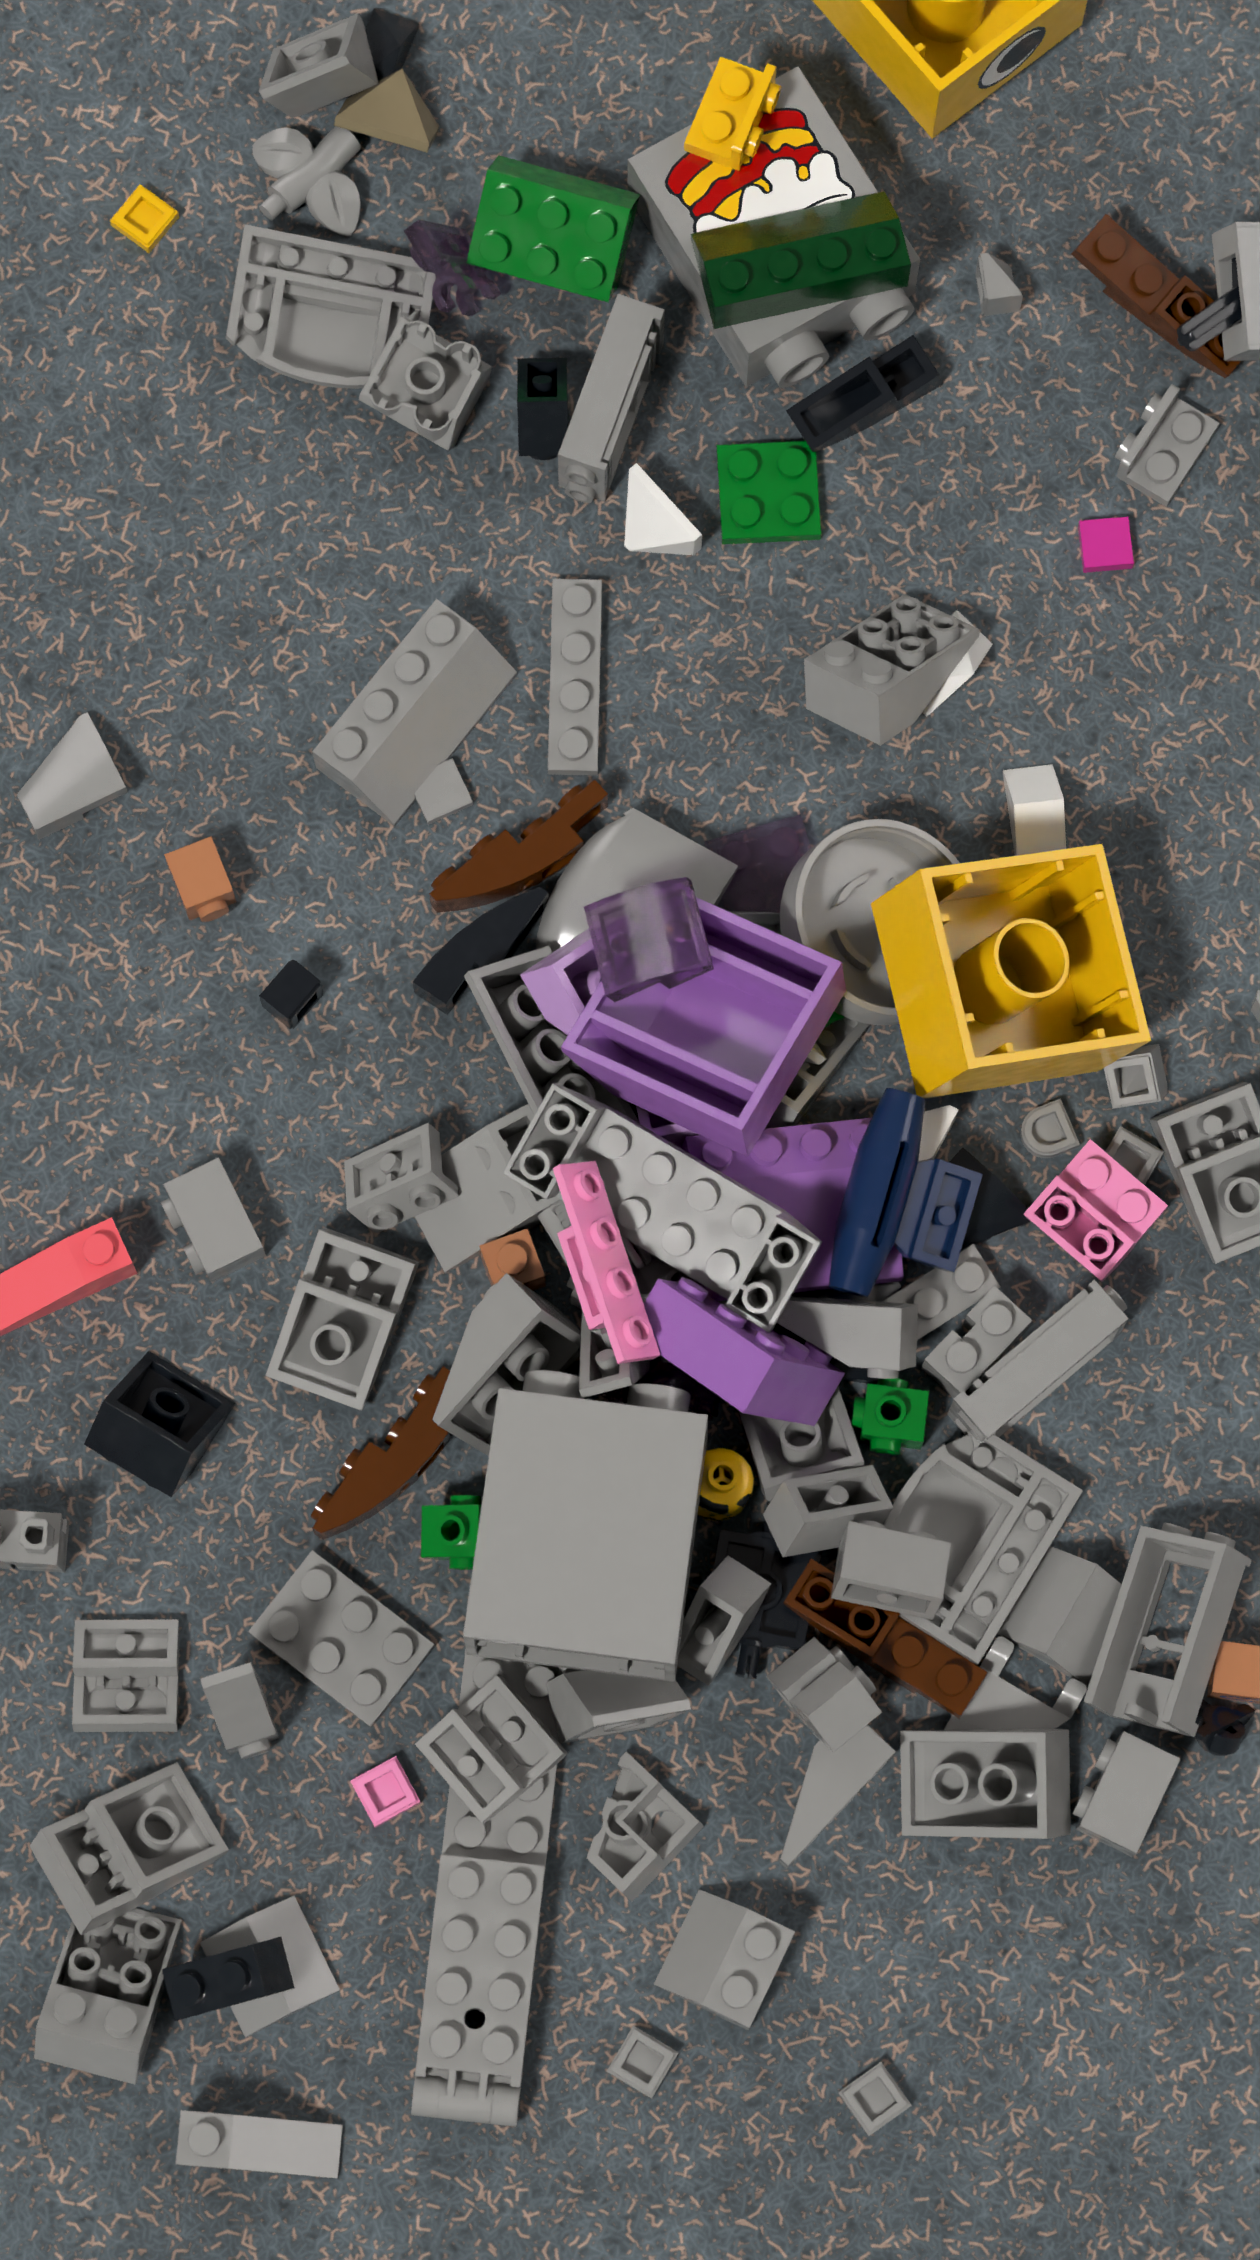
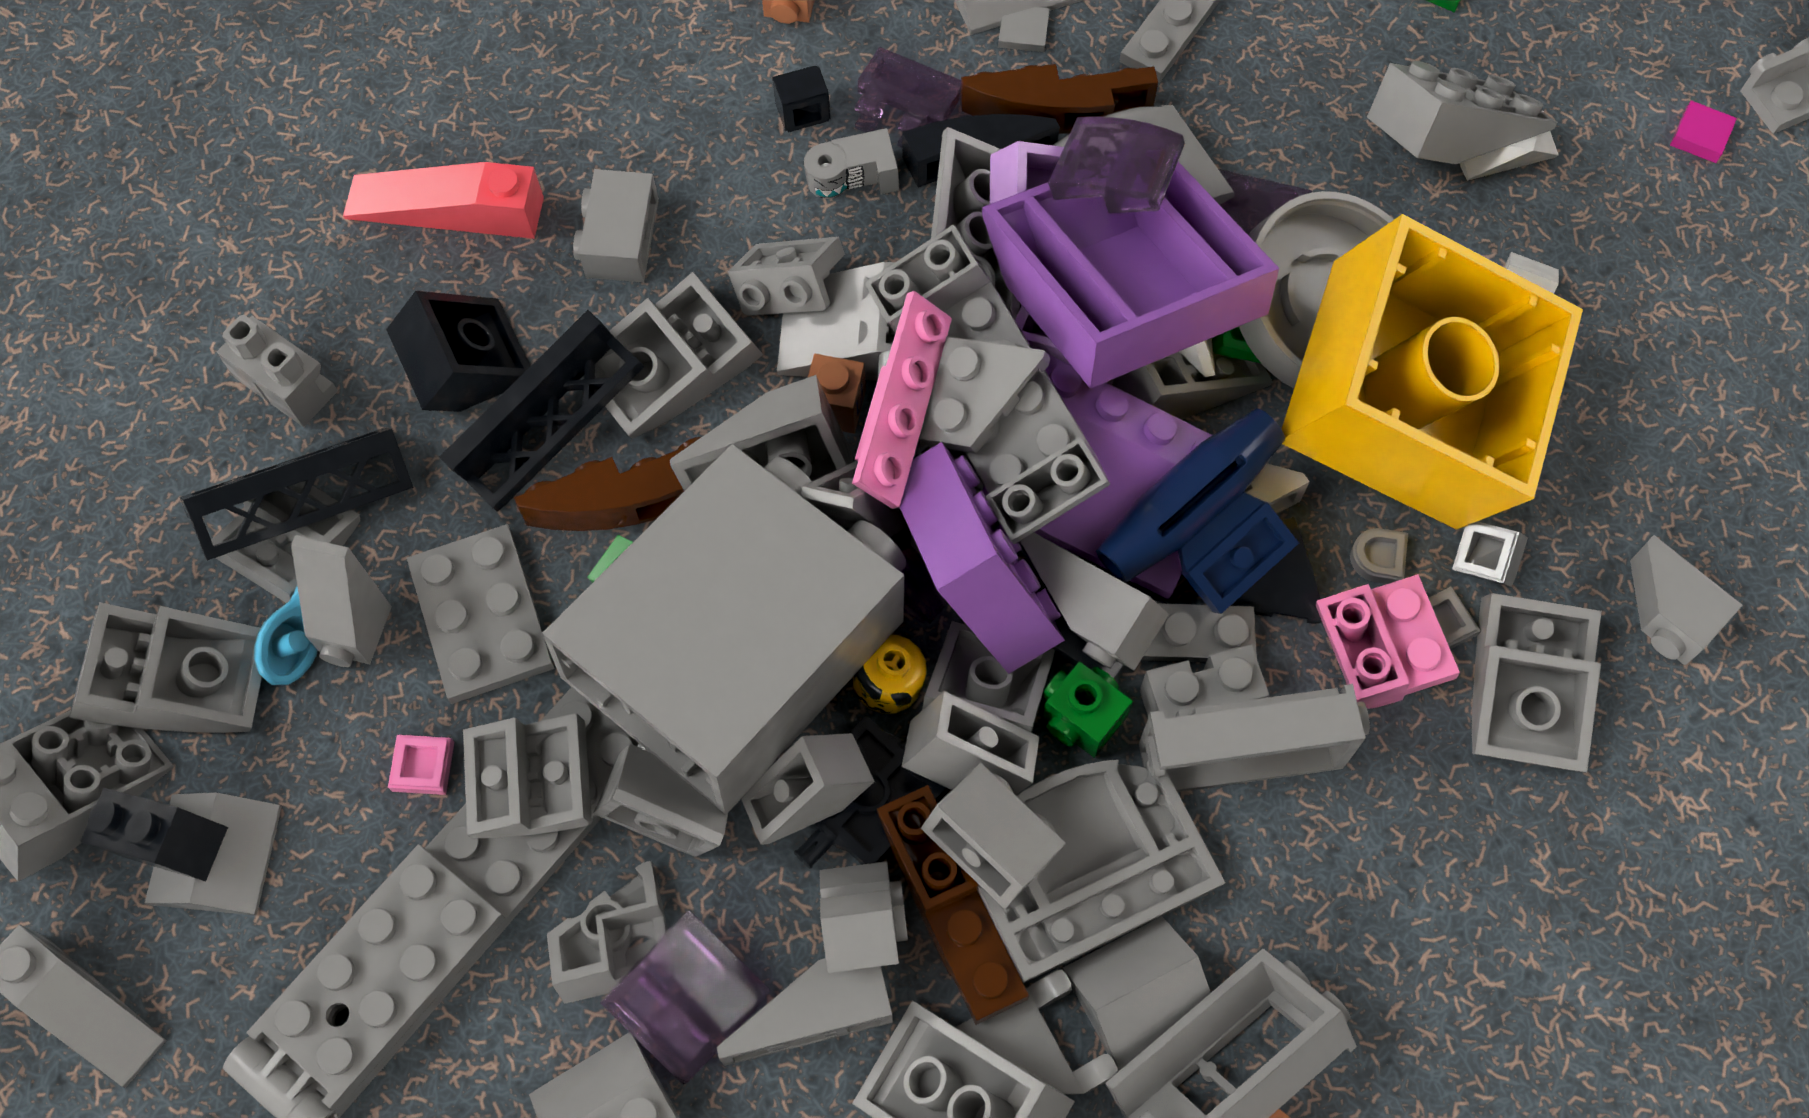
camera: 35 degrees right, 10 degrees down
none -> black fence [179,428,414,561]
none -> medium azure piece [254,586,318,685]
none -> black fence [439,310,644,512]
none -> clear purple slope [600,910,771,1085]
none -> light grey leg [804,128,900,199]
none -> clear purple plate [855,47,961,148]
none -> light grey wing [920,337,1050,454]

